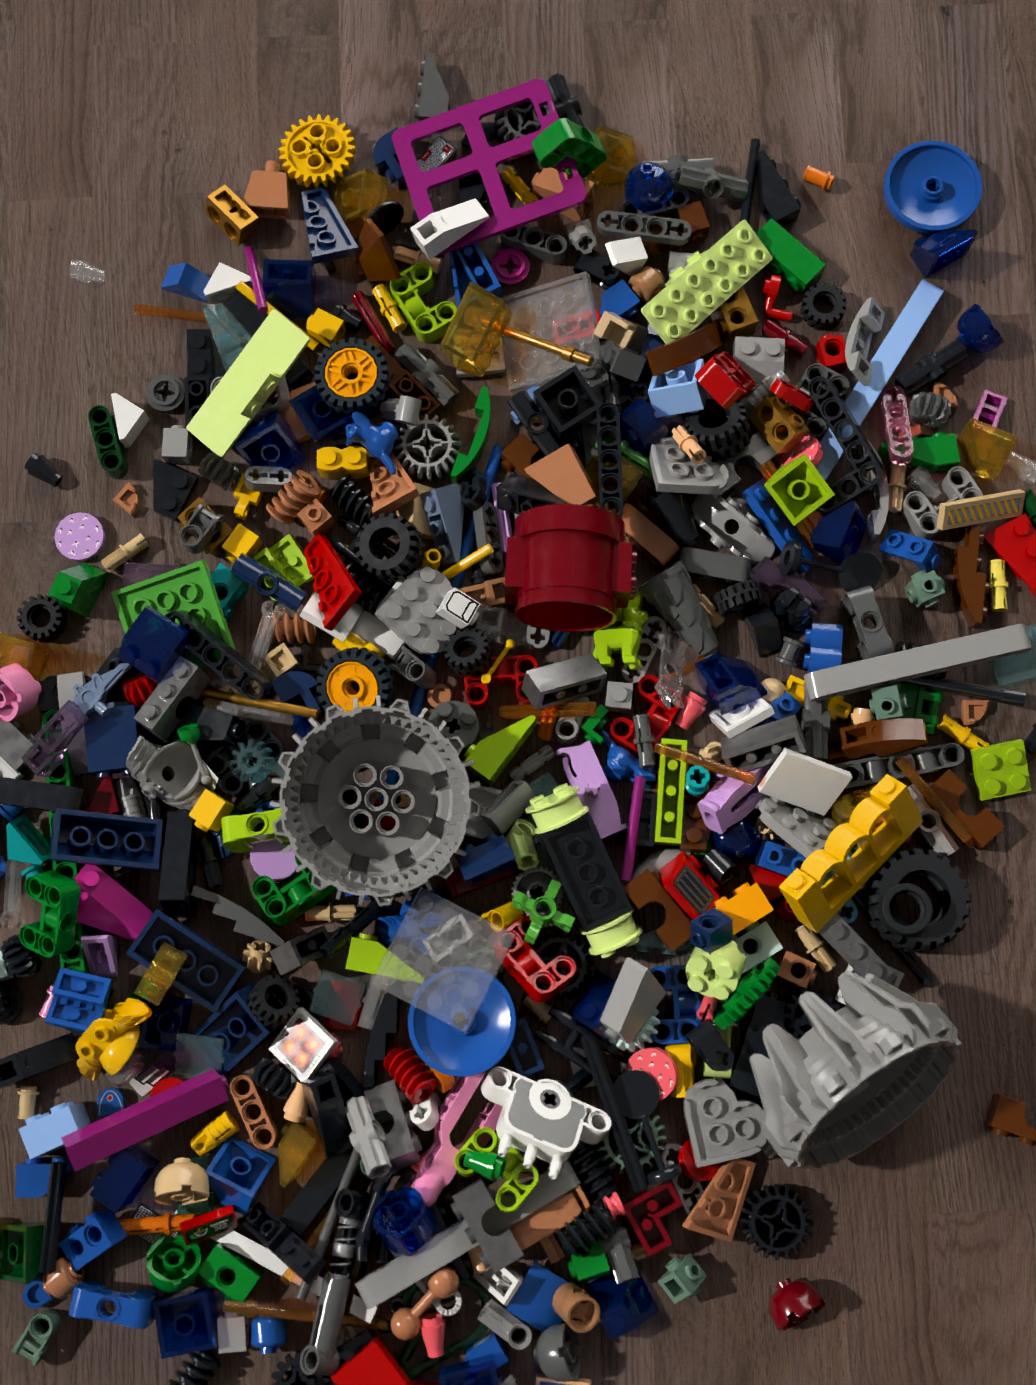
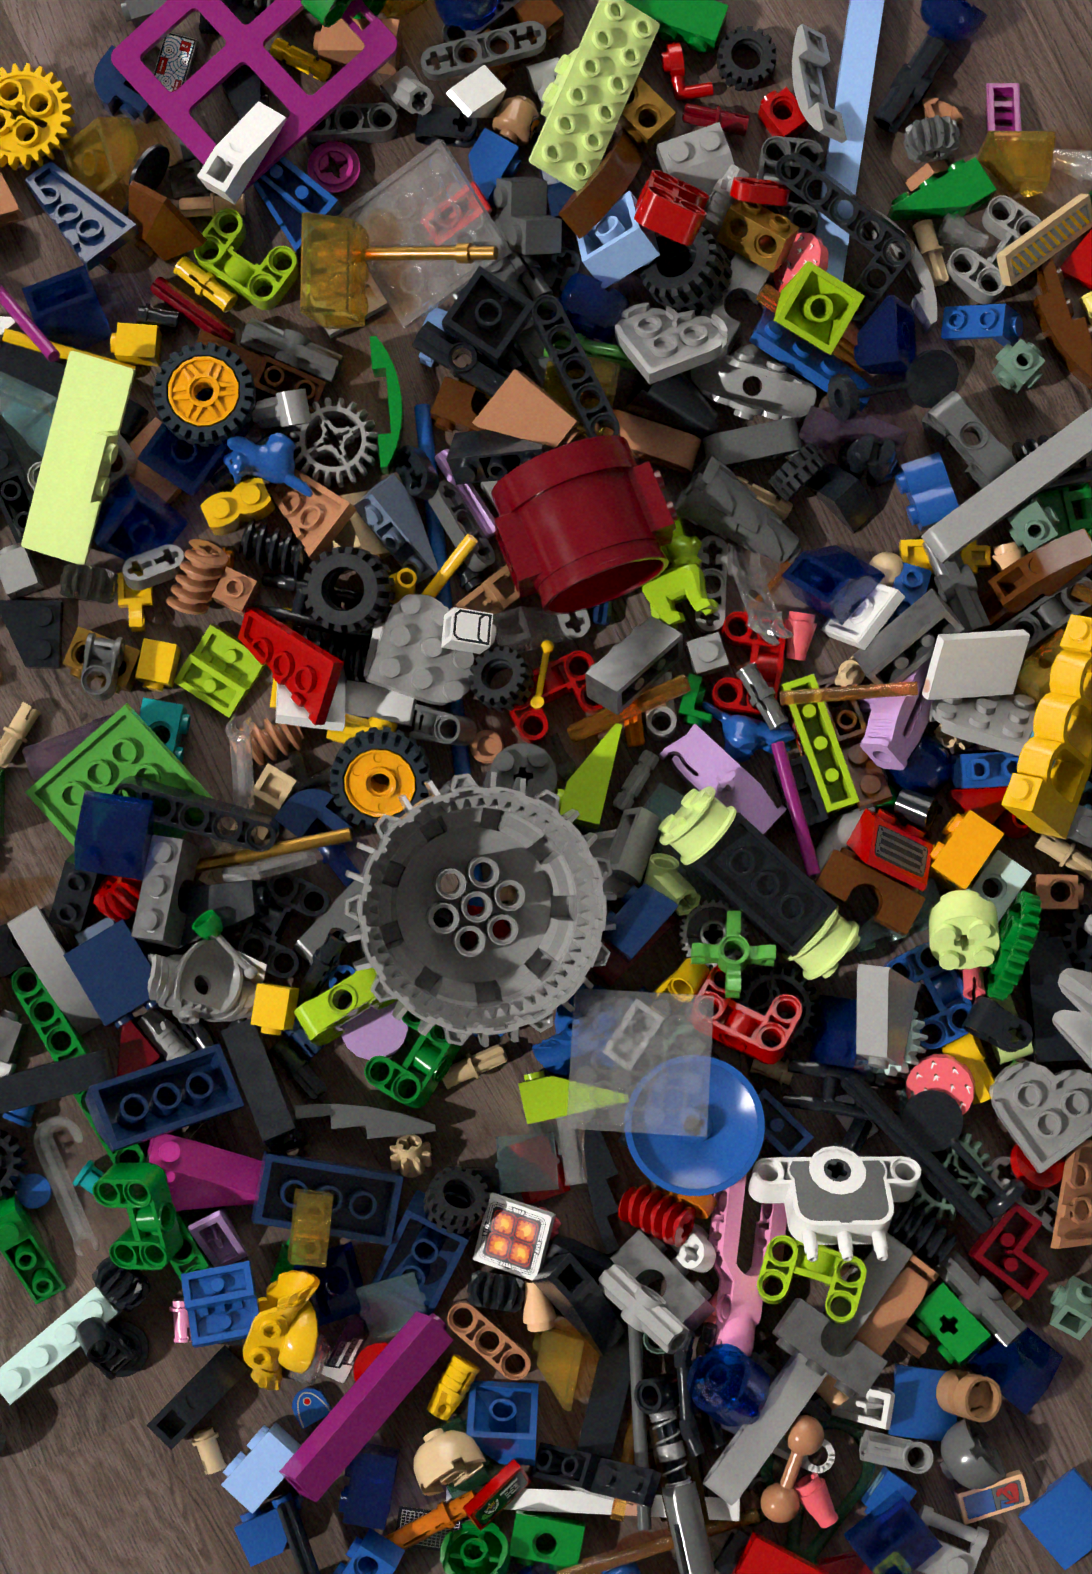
camera: 30 degrees left, 5 degrees up
teal slope [6,814,50,865] -> none
clear purple slope [21,700,89,778] -> none
sand blue piece [65,663,132,724] -> none
clear light blue gear [230,739,275,784] -> none
dark blue piece [231,553,308,612] -> none
flat silver brick [270,925,330,975] -> none
black pin [319,898,386,960] -> none
green cone [463,1150,506,1181] -> none
black piece [555,1203,617,1257] -> none
tan panel [593,311,637,348] -> none
coral bush [603,1192,625,1221] -> none
light nougat axle [672,425,706,464] -> none
teal bush [685,765,710,796] -> none
dark blue brick [690,908,733,955] -> none
dark grey bush [774,636,805,668] -> none
clear pink beam [881,384,914,465] -> none

